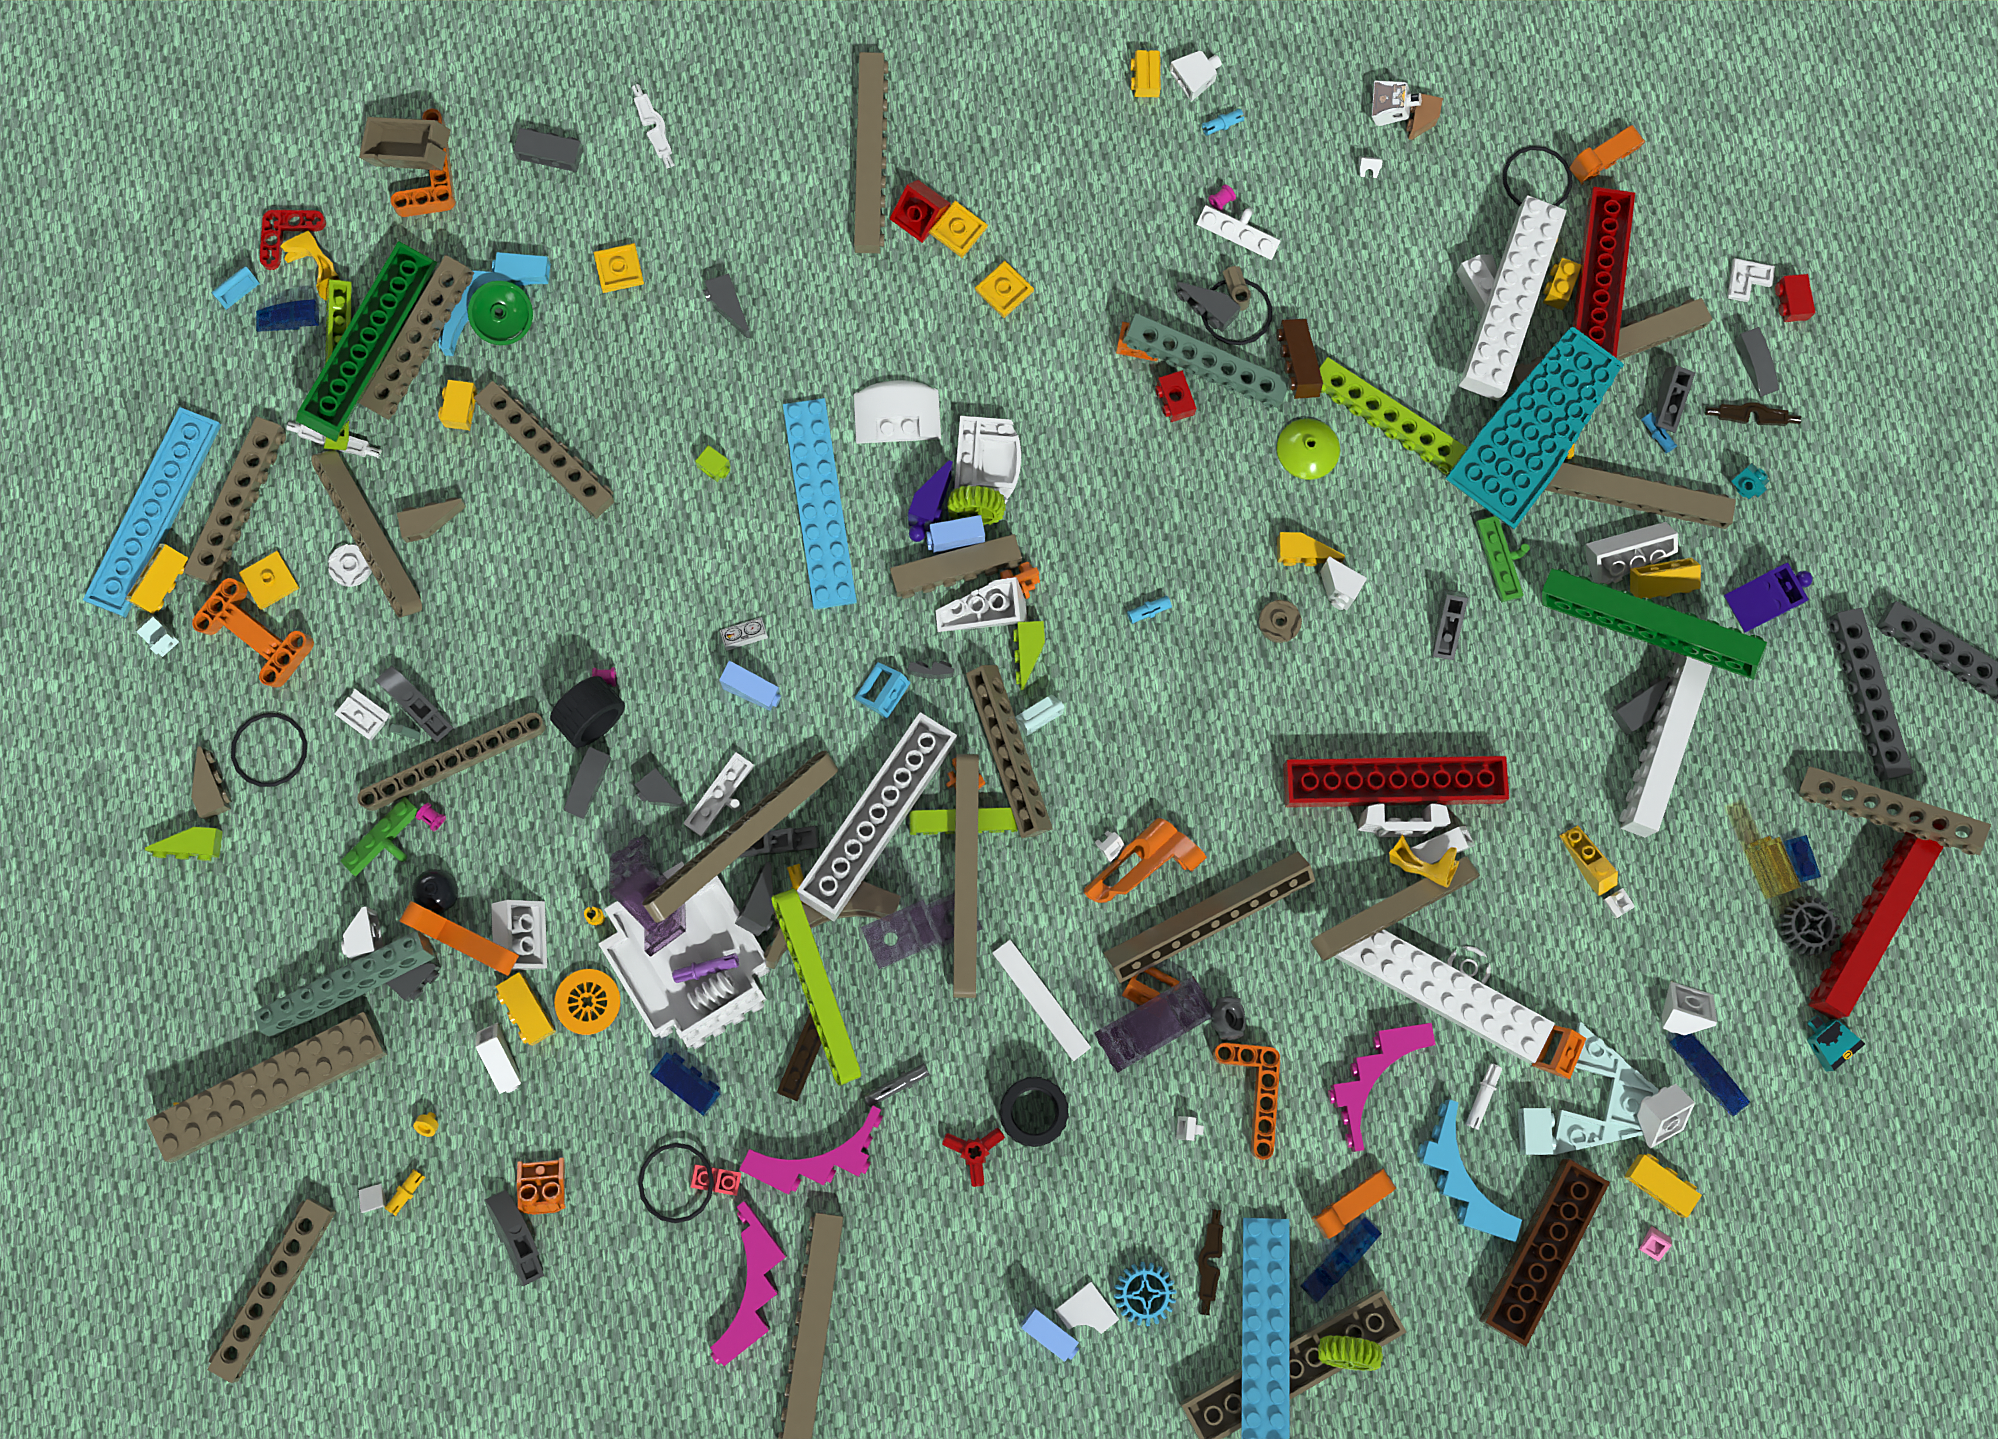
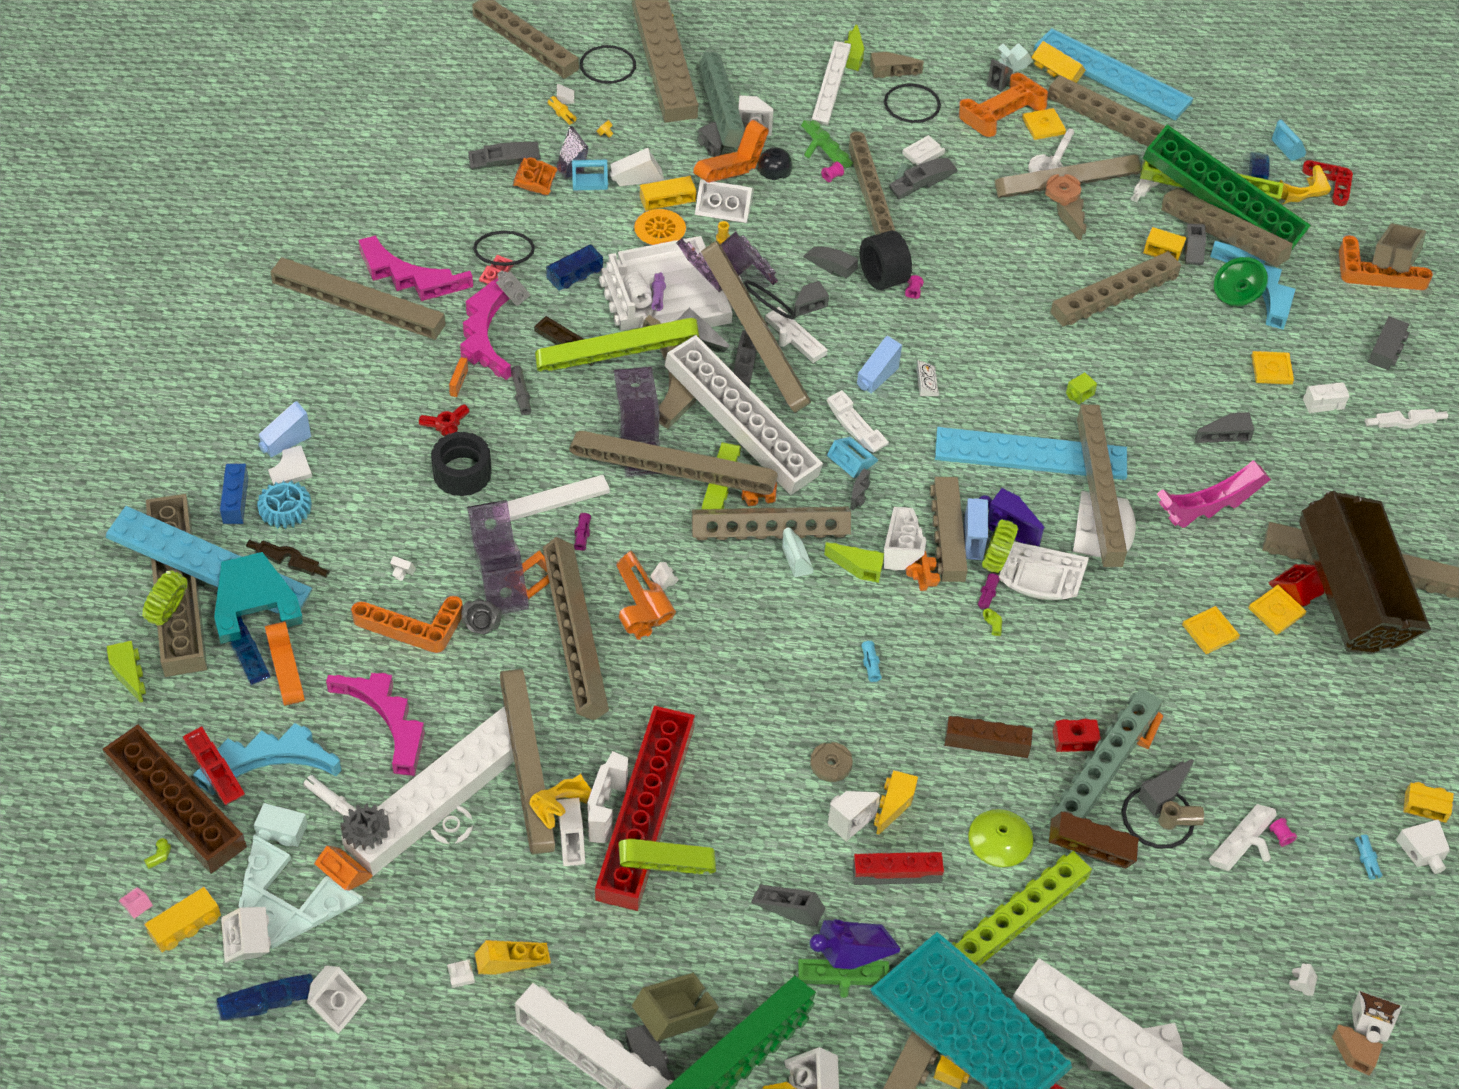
camera: 110 degrees right, 25 degrees down
none -> lime slope [106,641,146,703]
none -> lime arm [144,838,171,869]
none -> red slope [182,726,245,806]
none -> teal wedge [214,552,303,644]
none -> blue brick [220,464,249,524]
none -> dark grey gear [340,803,390,851]
none -> orange tile [449,357,468,397]
none -> light grey hinge [496,271,531,306]
none -> slope [557,126,589,178]
none -> medium azure tile [572,159,608,190]
none -> magenta pin [574,512,591,551]
none -> black piece [580,45,636,84]
none -> lime beam [619,839,716,874]
none -> olive piece [632,972,719,1042]
none -> black piece [744,280,796,320]
none -> dark purple slope [810,919,901,969]
none -> white tile [812,41,851,125]
none -> white slope [827,390,889,453]
none -> red piece [852,852,944,885]
none -> reddish brown brick [944,716,1033,758]
none -> magenta axle [978,573,1000,610]
none -> lime arm [982,608,1002,636]
none -> dark grey slope [987,59,1013,92]
none -> nougat plate [1045,174,1081,206]
none -> white piece [1049,128,1074,169]
none -> dark tan brick [1077,404,1127,567]
none -> dark pink arch [1157,460,1271,528]
none -> dark grey slope [1183,224,1206,265]
none -> dark brown panel [1299,491,1431,654]
none -> white brick [1303,382,1349,413]

